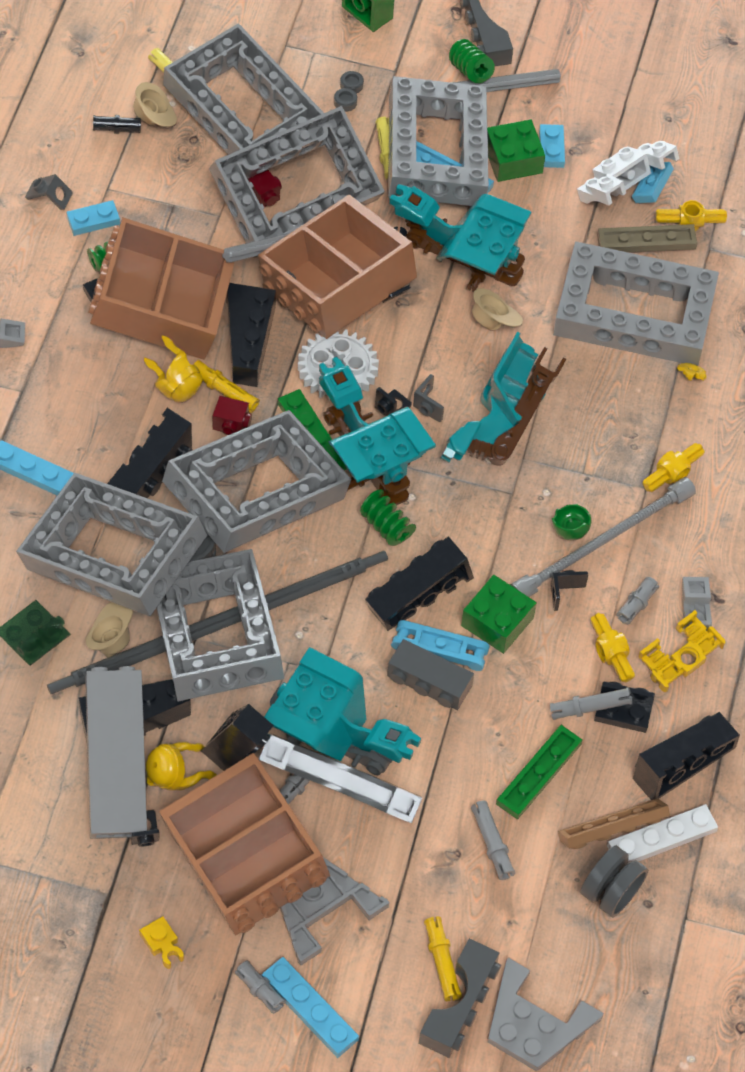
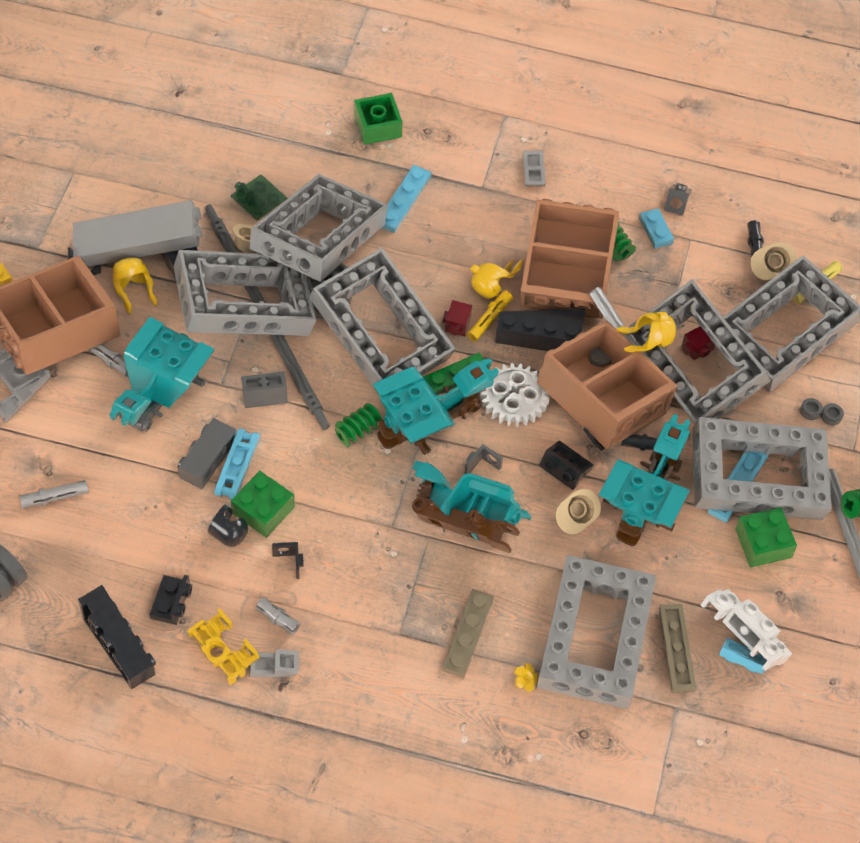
camera: 90 degrees right, 0 degrees up
black wedge [107,407,193,498] -> none
black wedge [201,704,274,771] -> none
arch [259,733,422,823] -> none
black wedge [365,536,474,631] -> none
black bracket [375,387,412,416] -> none
green plate [496,725,583,820] -> none
light grey hose [510,477,696,597] -> none
medium azure plate [539,124,565,168] -> none
light grey pin [550,687,632,720] -> none
green hair [552,504,592,540] -> none
medium nougat plate [558,798,670,849] -> none
yellow axle [590,613,635,683] -> none
white plate [607,804,718,863] -> none
yellow axle [642,443,705,492] -> none
yellow axle [655,200,727,231] -> none
none -> black helmet [208,504,248,547]
none -> dark grey hinge [241,371,288,408]
none -> dark tan plate [442,589,494,678]
none -> black bracket [539,440,594,490]
none -> yellow hair [616,312,676,353]

